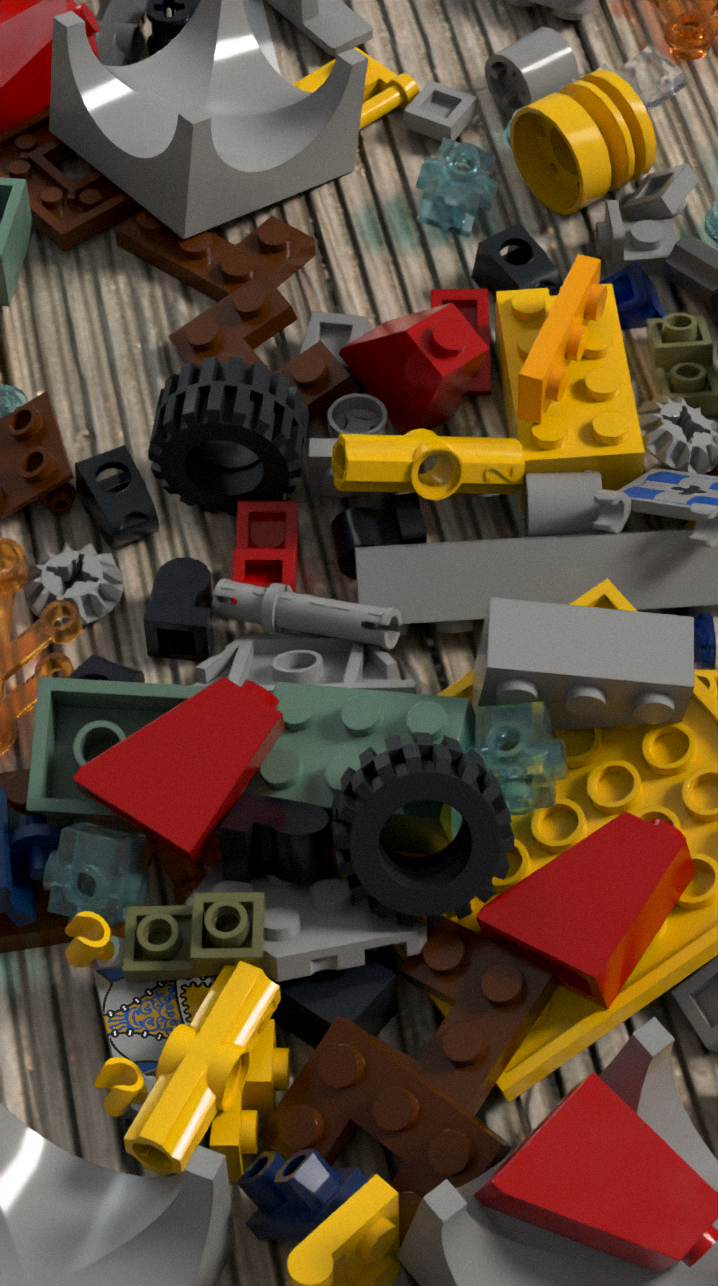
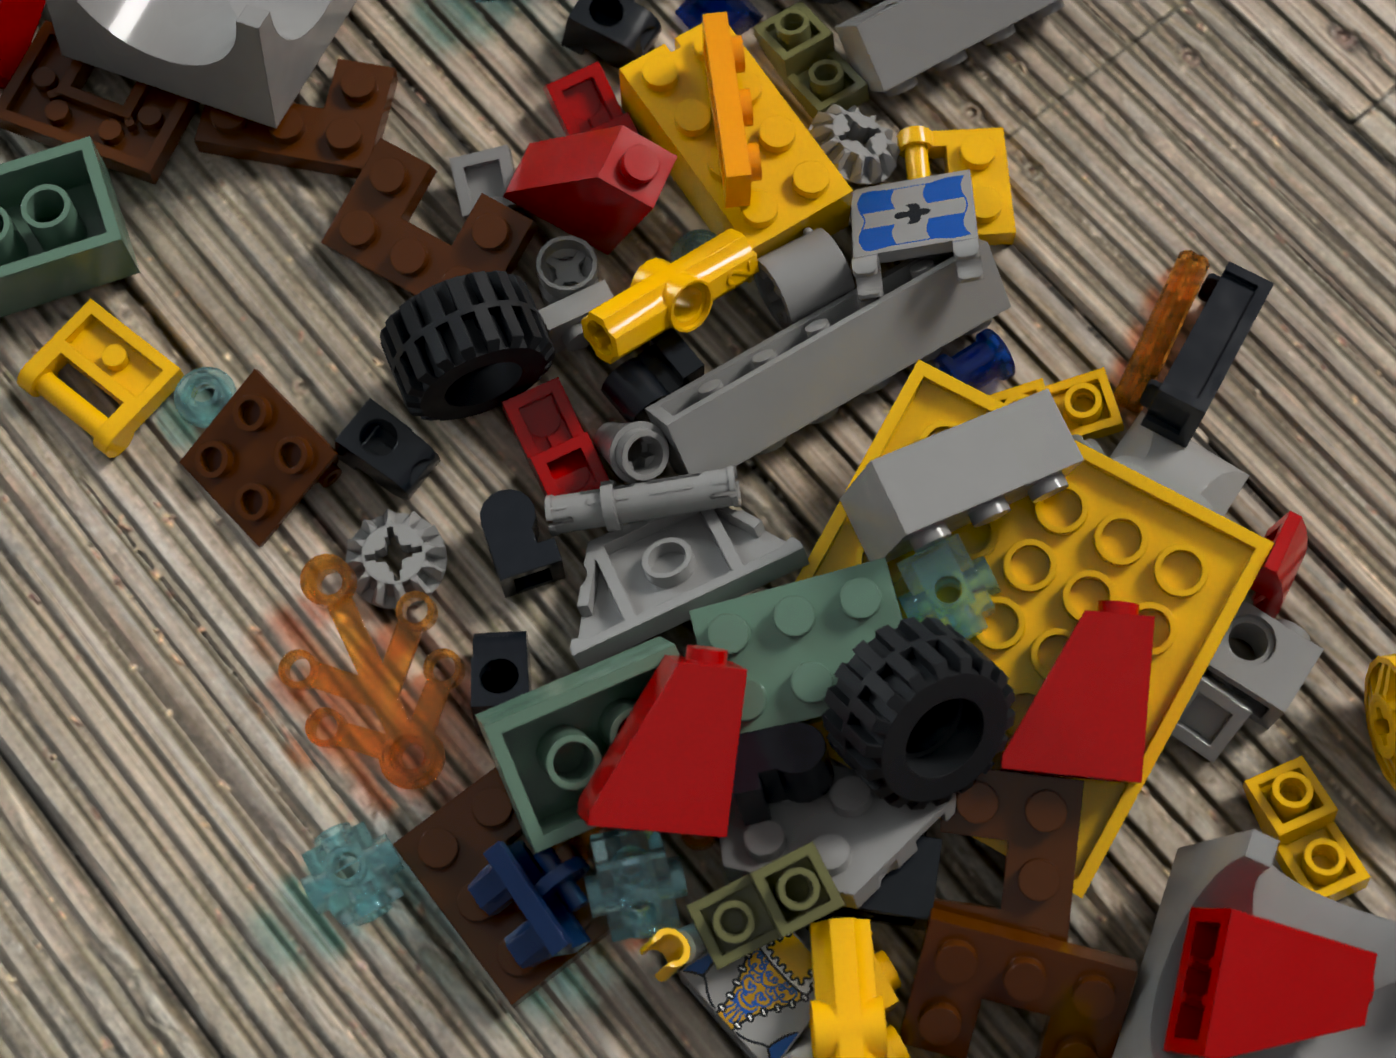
camera: 30 degrees left, 20 degrees up
none -> light grey cone [594,421,669,483]

